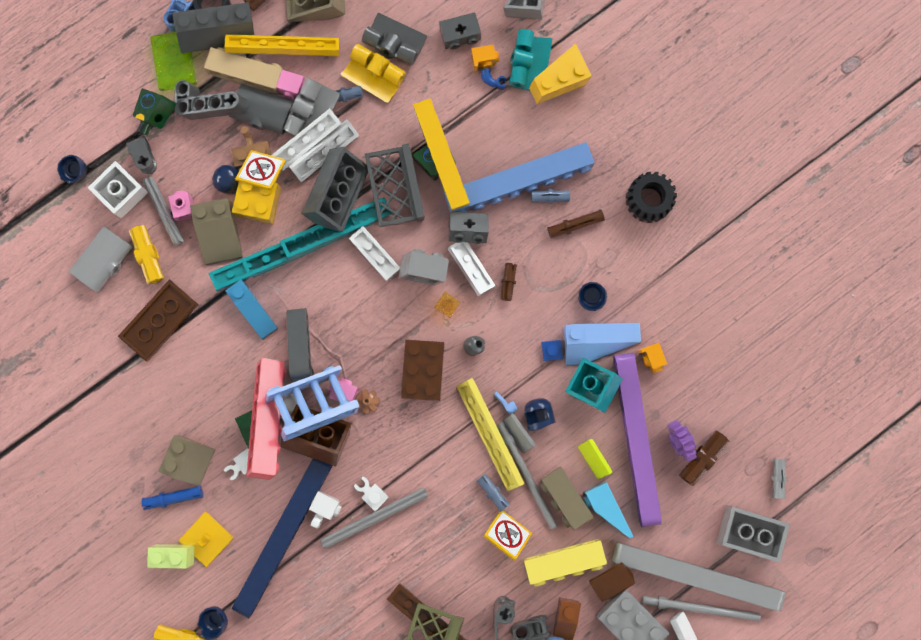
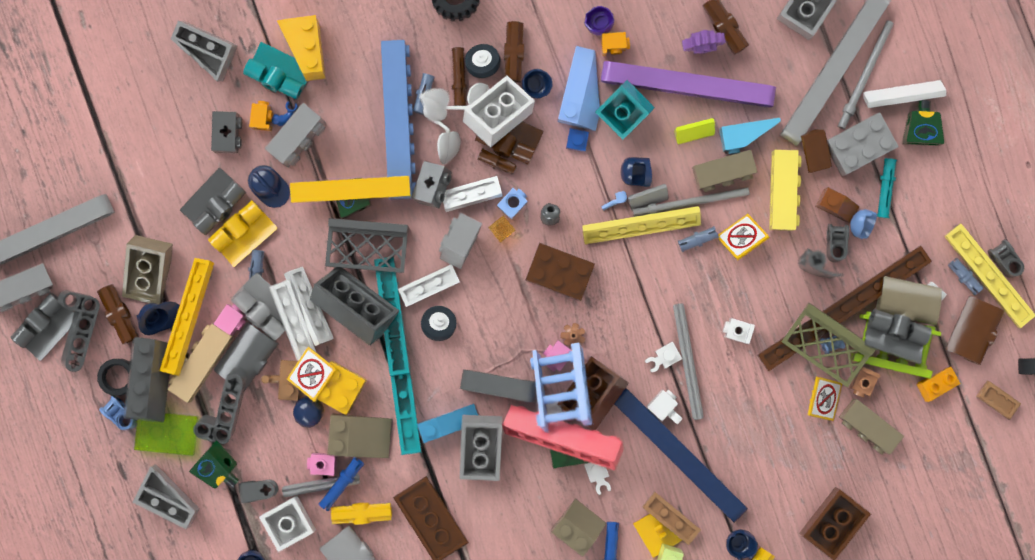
camera: 75 degrees left, 5 degrees up
none -> light grey wedge [133,465,200,529]
none -> dark blue piece [136,301,180,336]
none -> dark blue piece [248,165,290,208]
none -> light grey brick [265,103,326,168]
none -> blue pin [319,457,364,511]
none -> white plant [420,83,489,165]
none -> black wheel [421,306,457,341]
none -> light grey brick [460,415,502,481]
none -> white brick [463,76,535,147]
none -> black wheel [465,44,500,78]
none -> reddish brown panel [475,121,543,165]
none -> light blue brick [497,188,528,220]
none -> reddish brown piece [504,21,524,83]
none -> dark purple hair [584,6,614,36]
none -> medium nougat plate [642,492,701,545]
none -> white brick [723,318,755,344]

